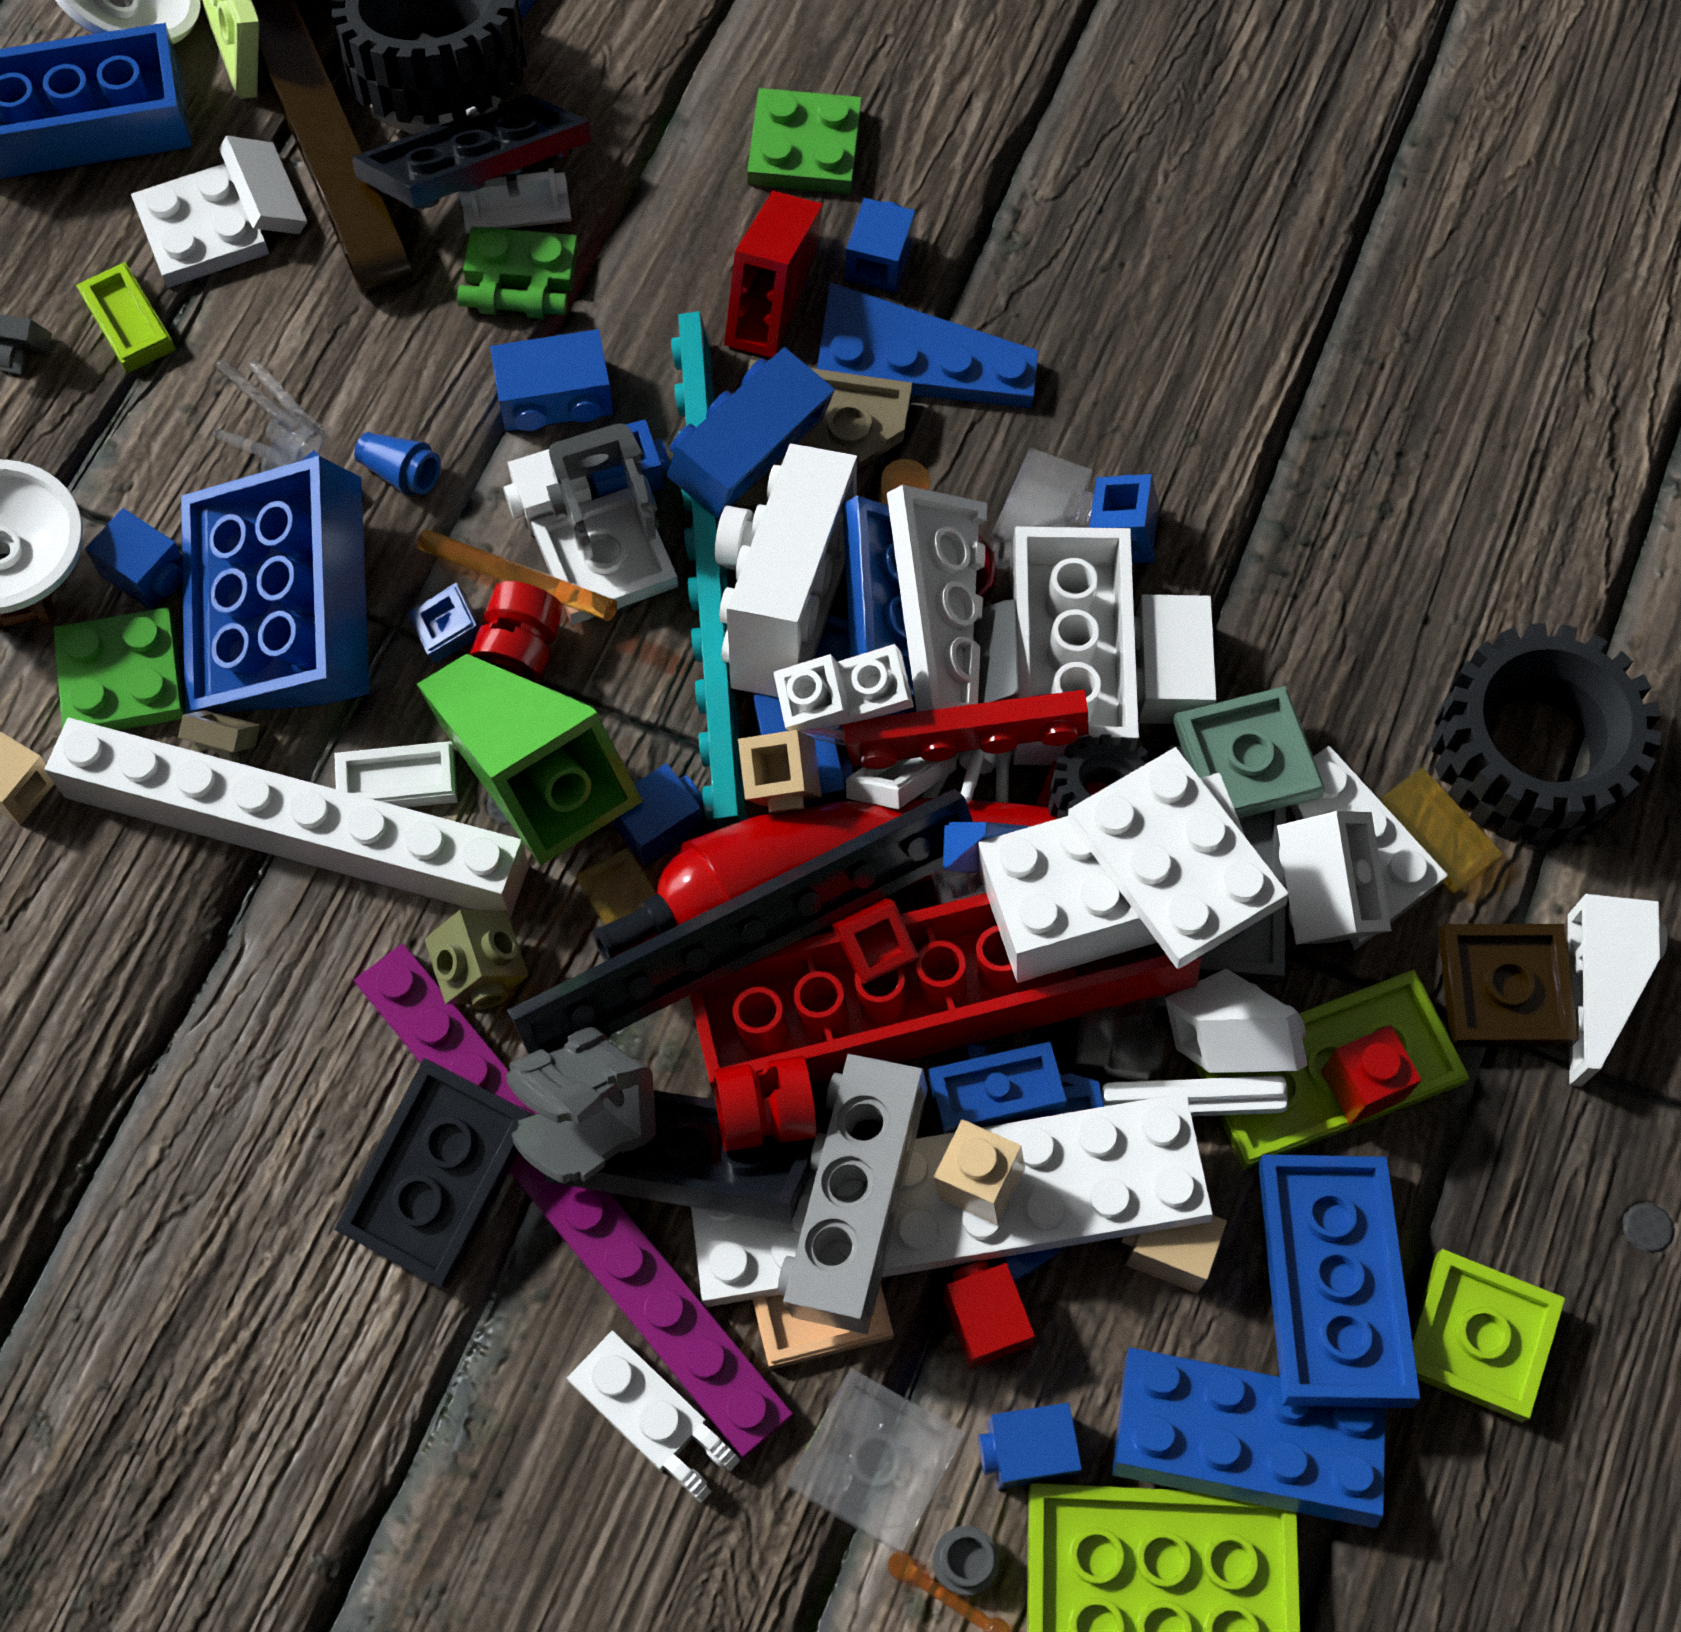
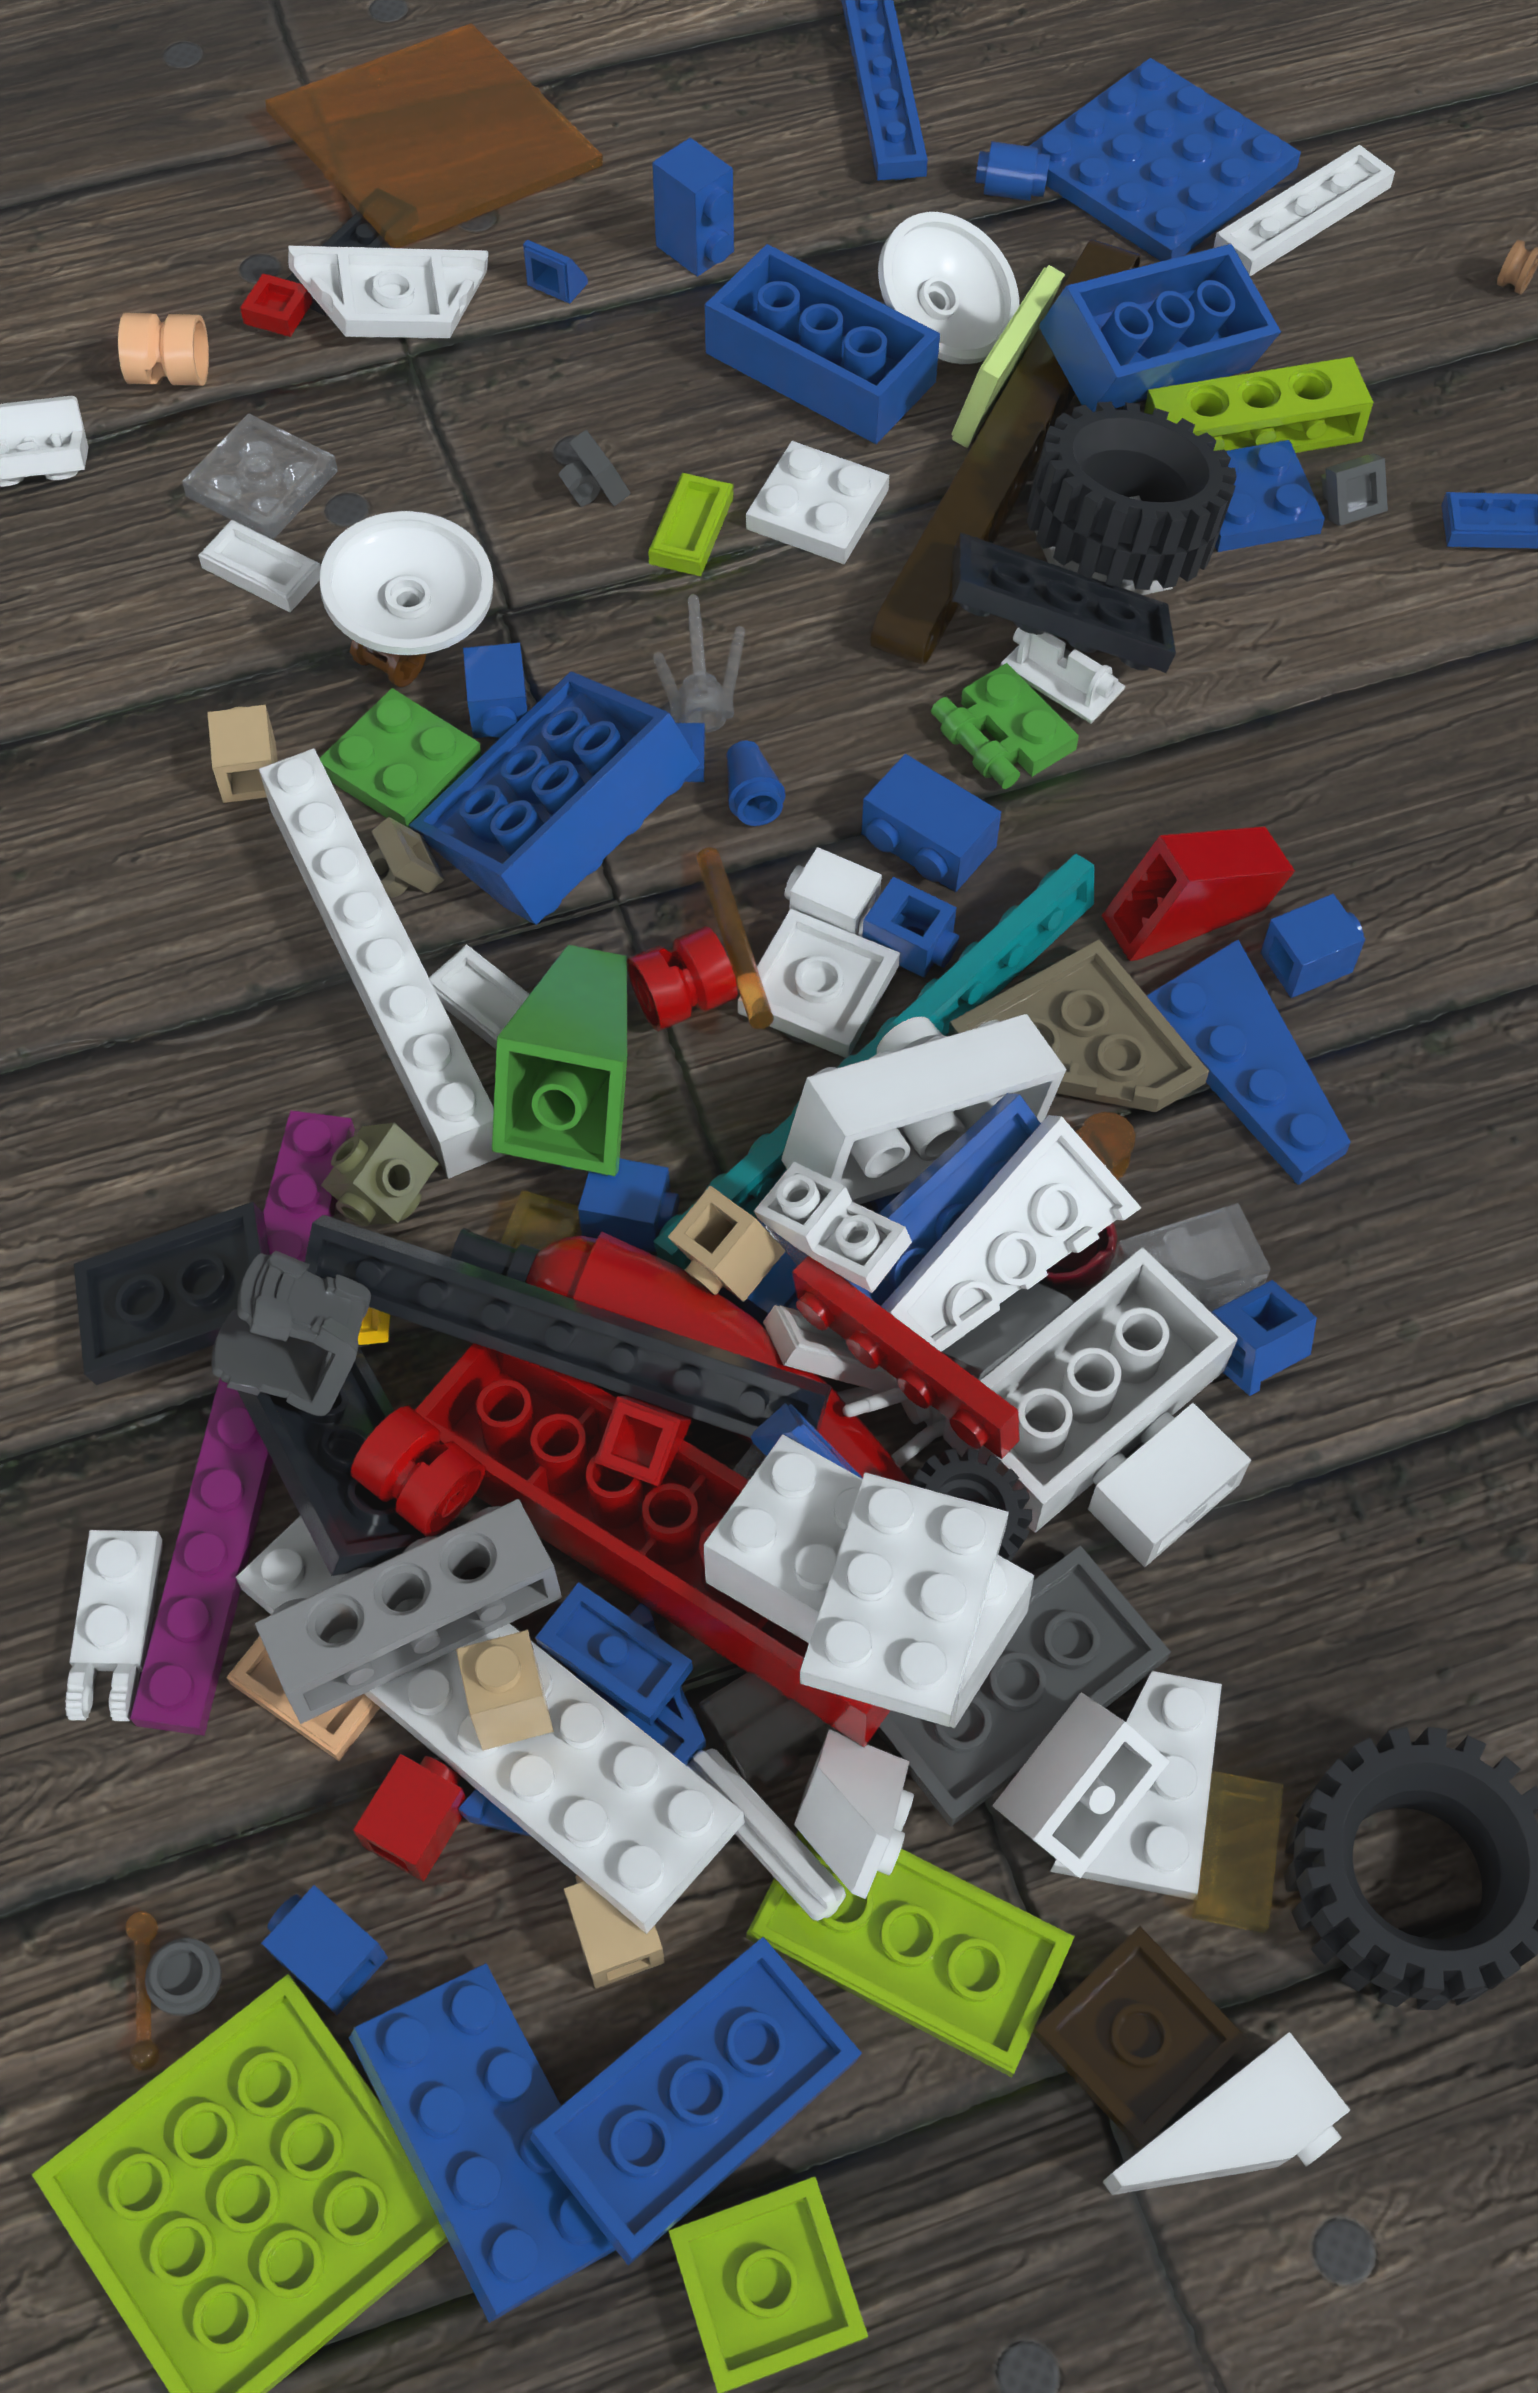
camera: 50 degrees right, 5 degrees down
white tile [219,136,308,234] -> none
blue tile [408,583,481,663] -> none
dark grey piece [546,424,659,561] -> none
blue brick [667,347,835,519] -> none
bright green plate [747,88,861,194] -> none
clear plate [786,1367,965,1555] -> none
sand green tile [1172,686,1326,819] -> none
red brick [1320,1025,1422,1125] -> none

